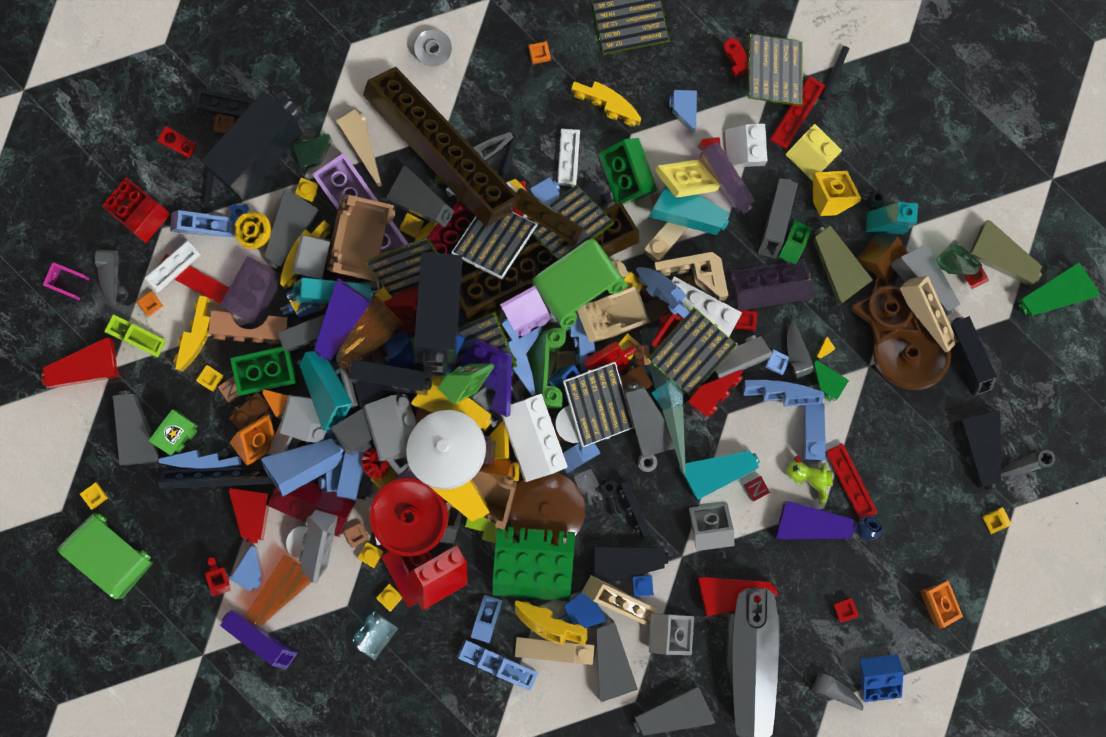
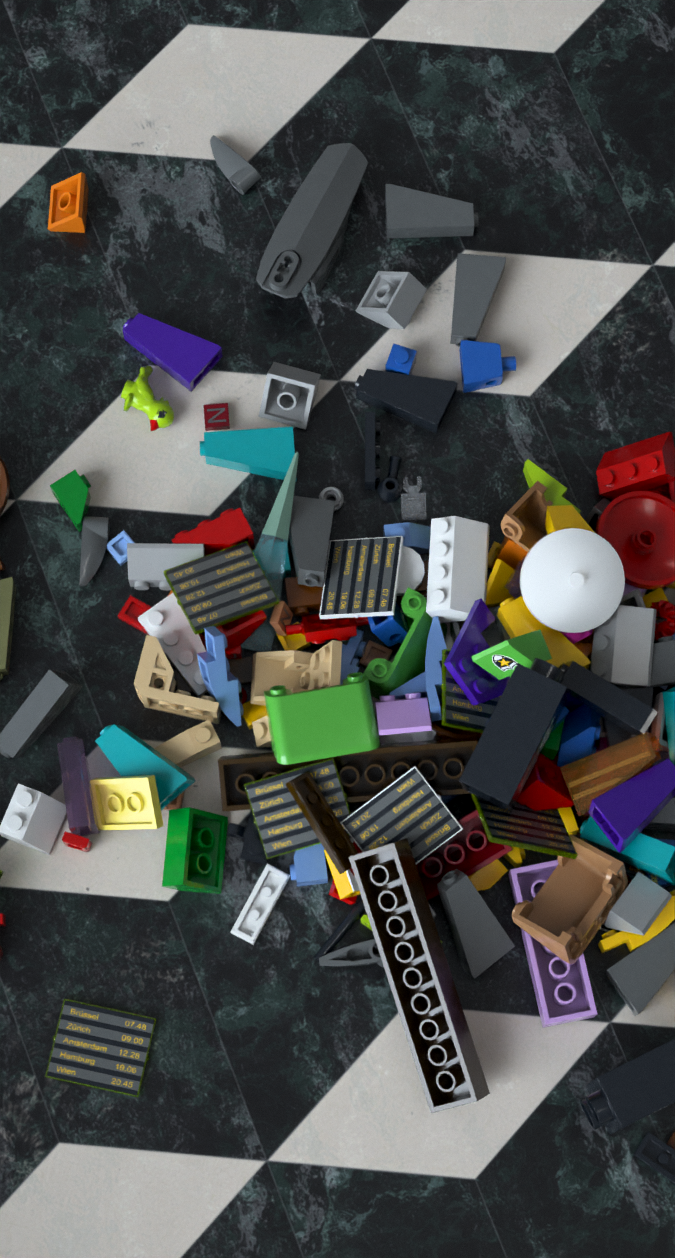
camera: 155 degrees left, 10 degrees down
clear green slope [293,133,333,171] -> none
yellow plate [295,178,320,203] -> none
tan slope [337,109,382,187] -> none
yellow plate [399,213,425,239] -> none
light grey dish [414,29,452,67] -> none
medium blue slope [457,639,538,691] -> none
medium blue slope [471,595,503,643] -> none
green slope [492,527,575,601] -> none
reddish brown dish [509,472,585,545] -> none
yellow slope [515,601,587,646] -> none
tan slope [515,637,594,665] -> none
orange tile [528,41,551,65] -> none
yellow slope [571,81,641,127] -> none
tan slope [582,576,658,627] -> none
medium blue slope [669,90,697,132] -> none
red slope [697,577,778,617] -> none
clear purple slope [730,258,814,311] -> none
medium blue slope [742,380,824,407] -> none
green slope [779,220,812,265] -> none
medium blue slope [802,403,826,461] -> none
yellow slope [815,337,835,360] -> none
red tile [825,443,877,519] -> none
red plate [833,598,859,623] -> none
dark blue cone [857,516,883,541] -> none
blue slope [859,654,904,702] -> none

